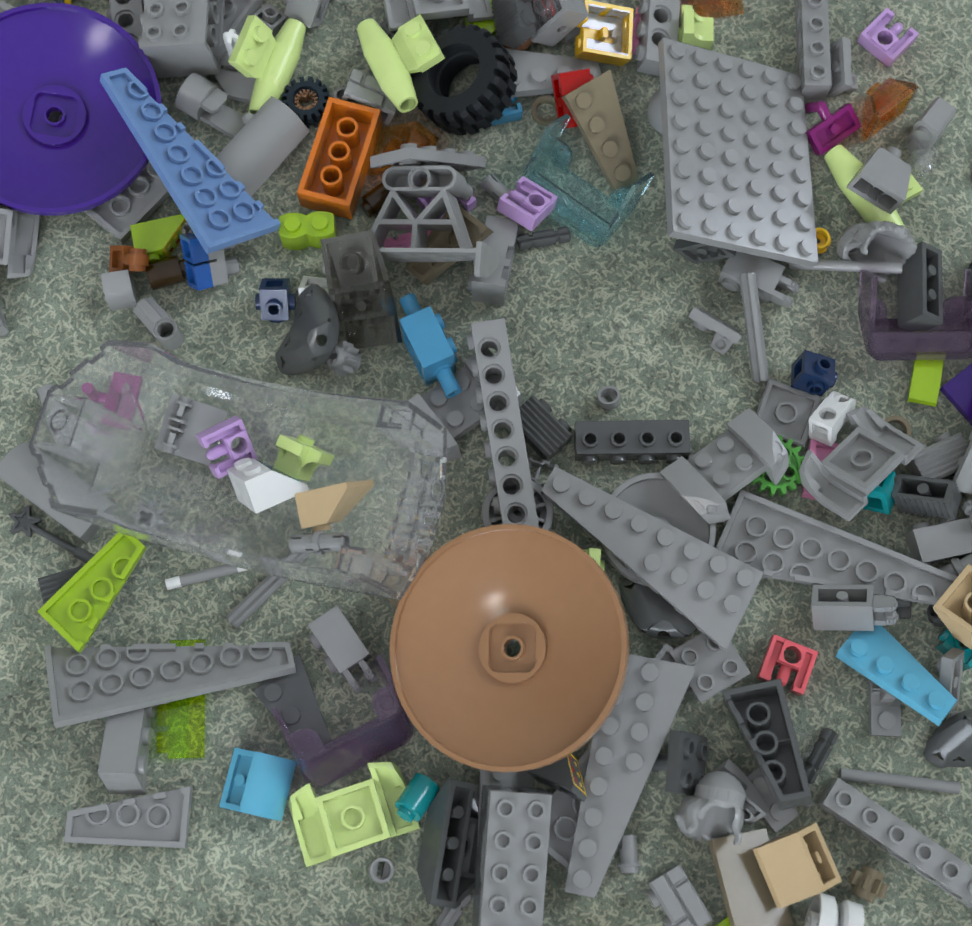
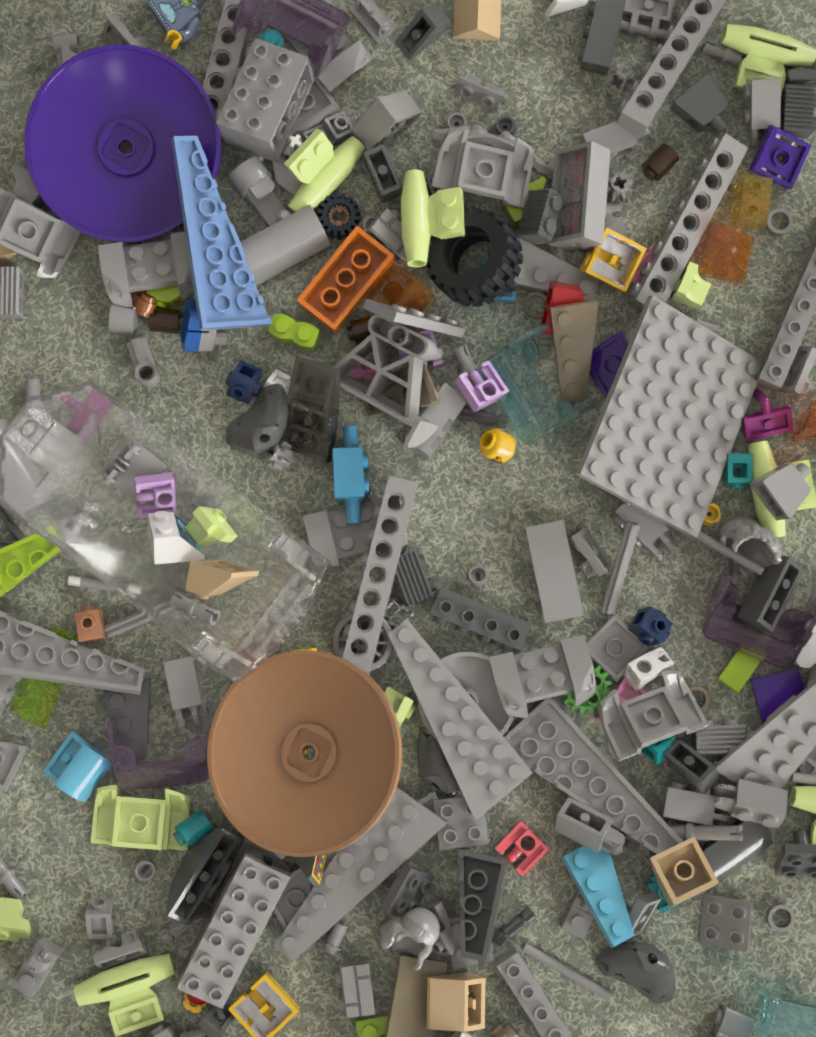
camera: 20 degrees right, 10 degrees up
none -> nougat brick [74,605,107,642]
none -> light grey piece [98,231,194,308]
none -> dark grey brick [363,144,403,203]
none -> yellow head [479,428,516,464]
none -> light grey brick [525,520,584,623]
none -> dark purple tile [590,331,628,399]
none -> teal brick [723,453,752,489]

